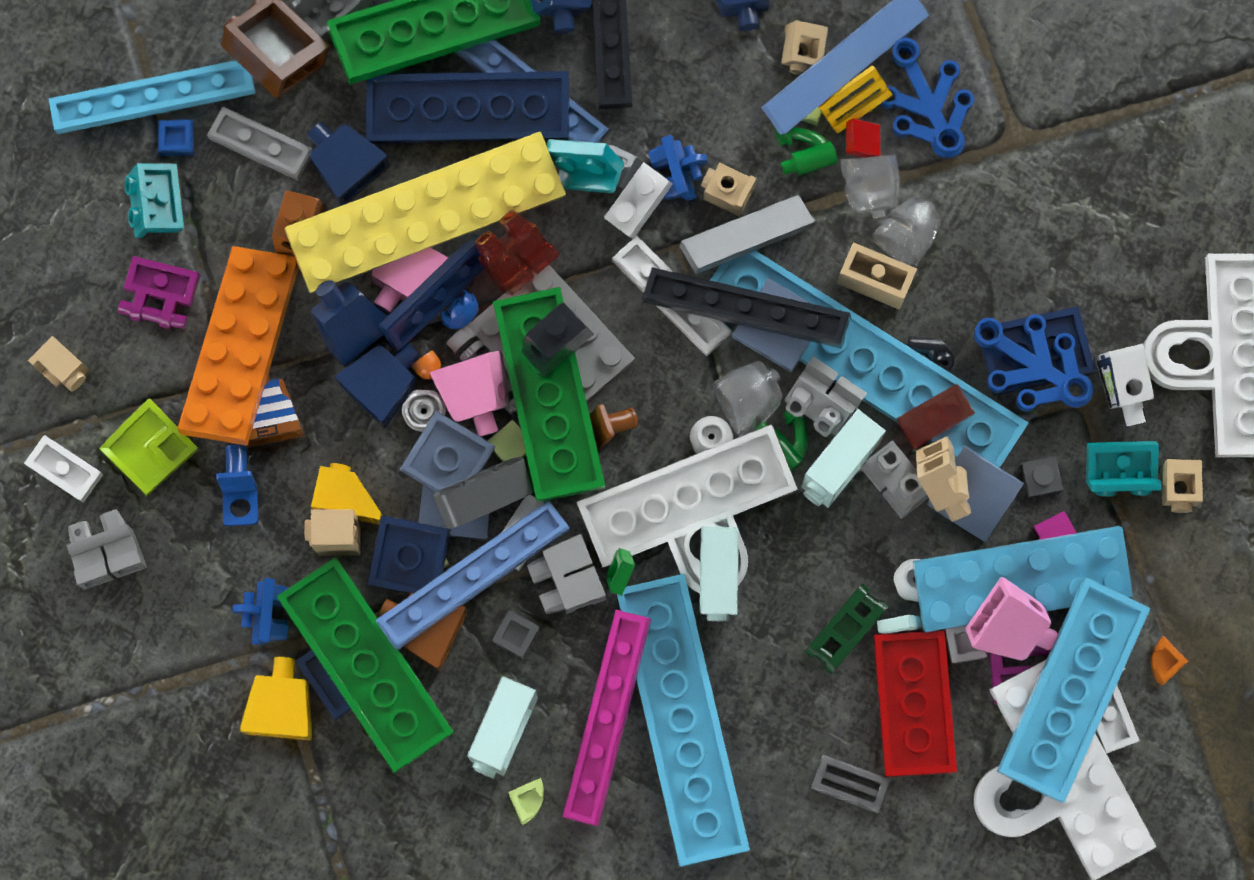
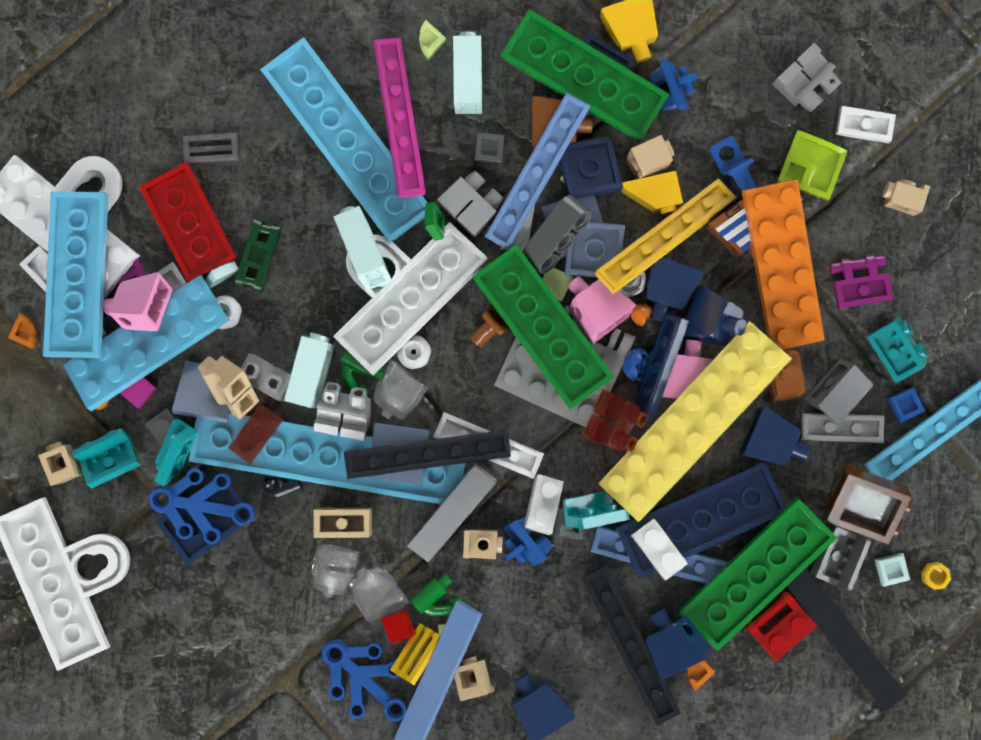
camera: 160 degrees right, 10 degrees up
black torso [521,302,594,378] -> none
white torso [1095,344,1154,426] -> none
none -> teal bracket [154,419,199,486]
none -> yellow tile [595,178,737,294]
none -> white plate [631,519,688,580]
none -> panel [805,358,873,425]

